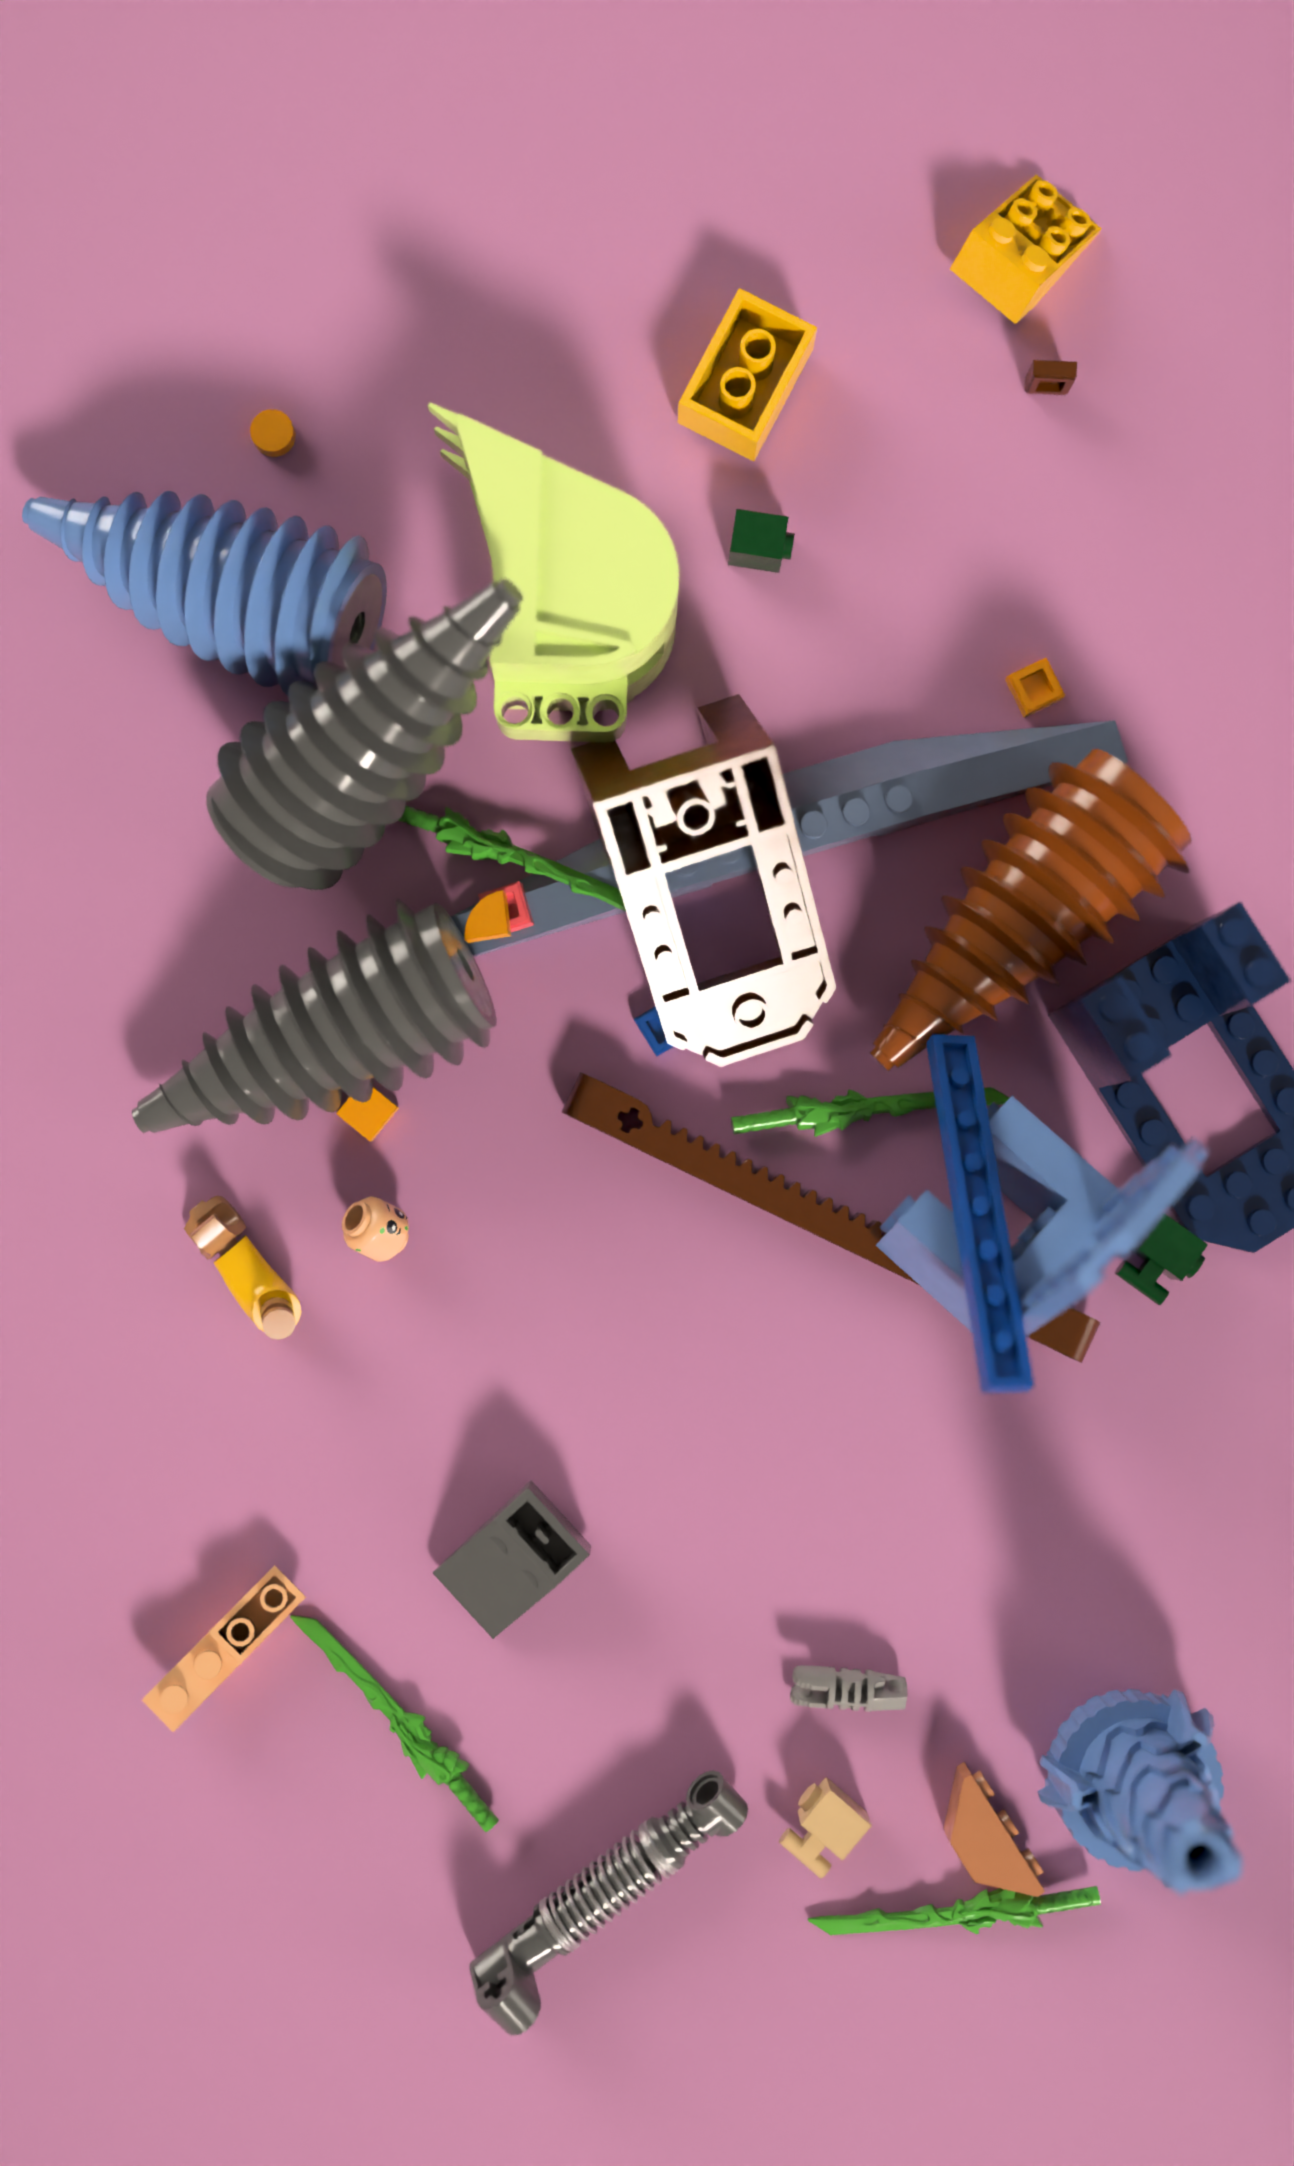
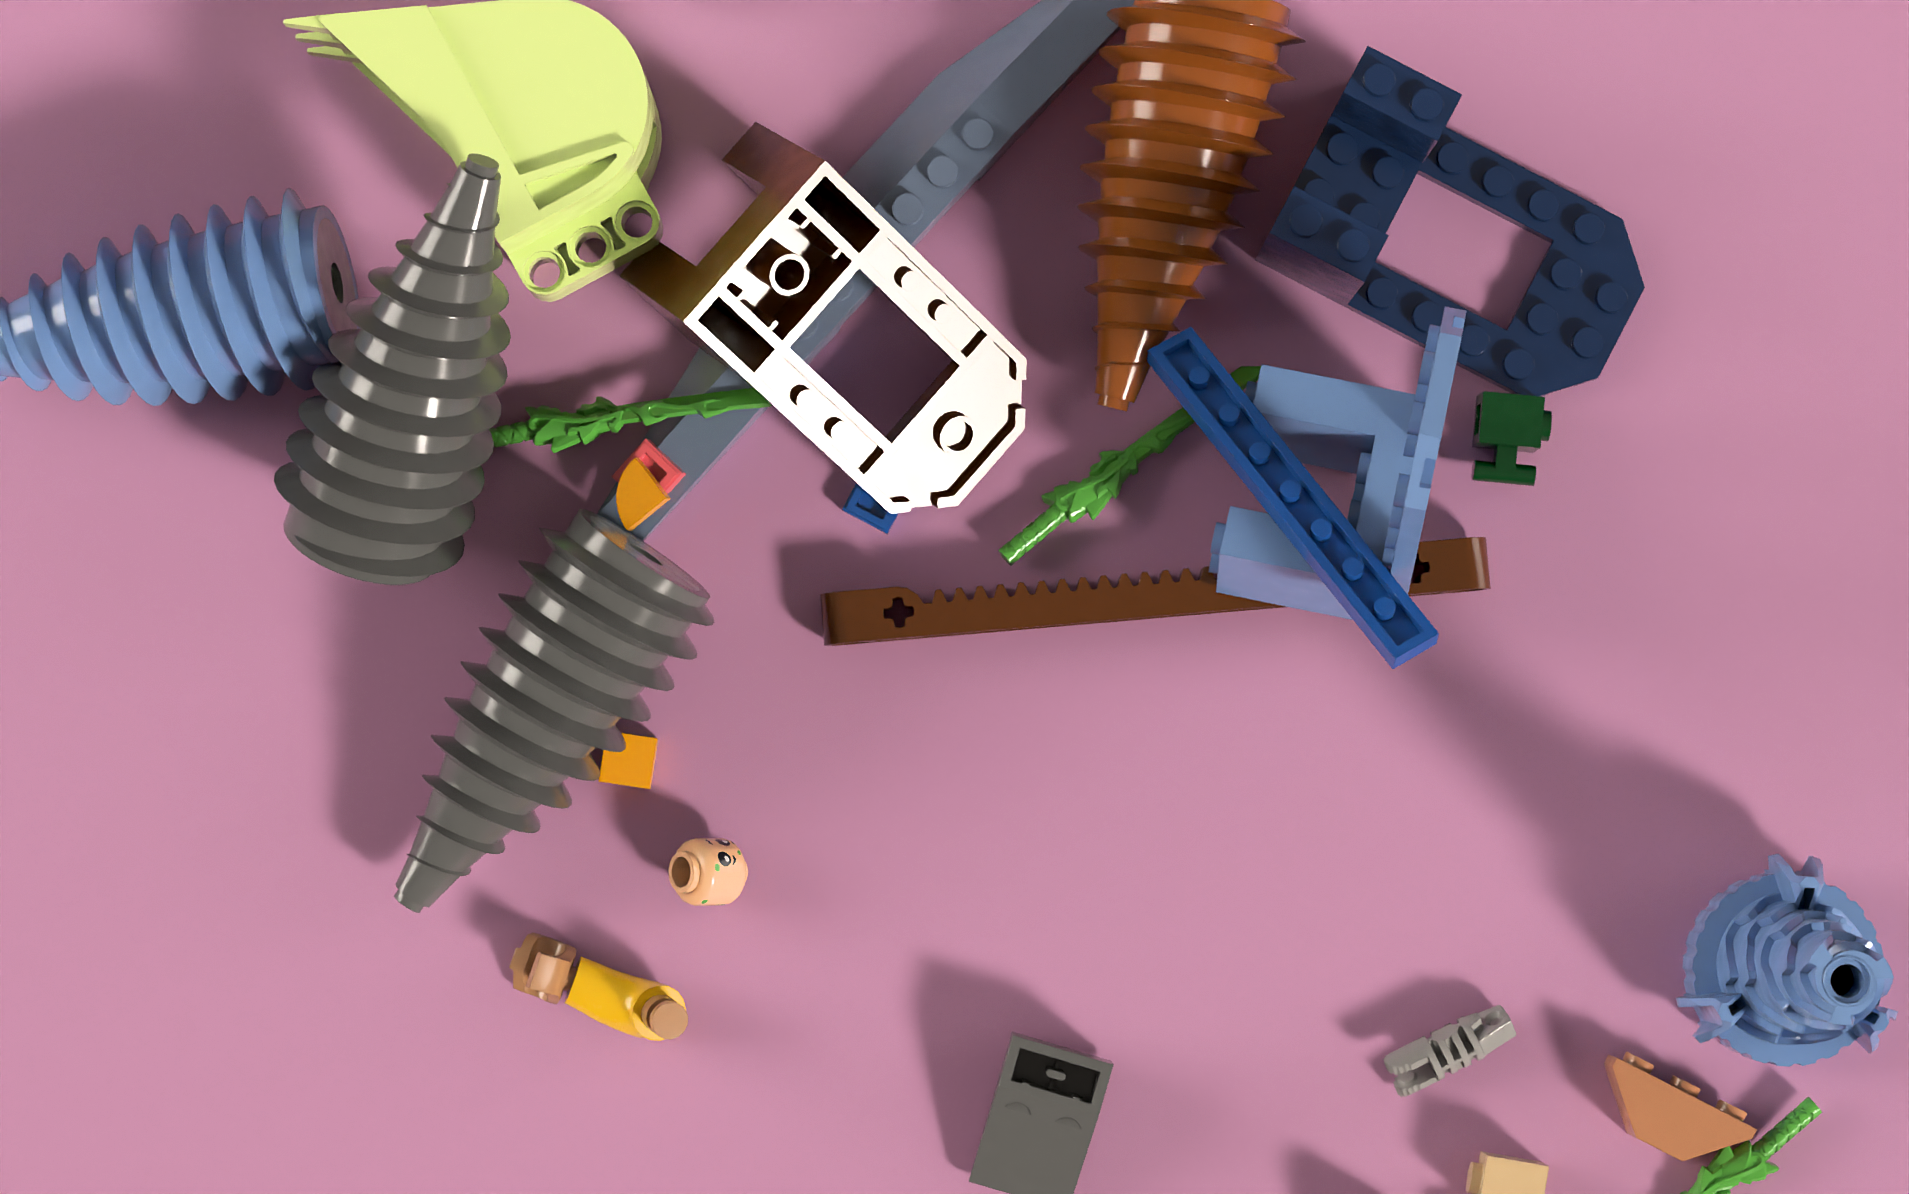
camera: 30 degrees left, 0 degrees up
light orange tile [250,409,296,457] -> none

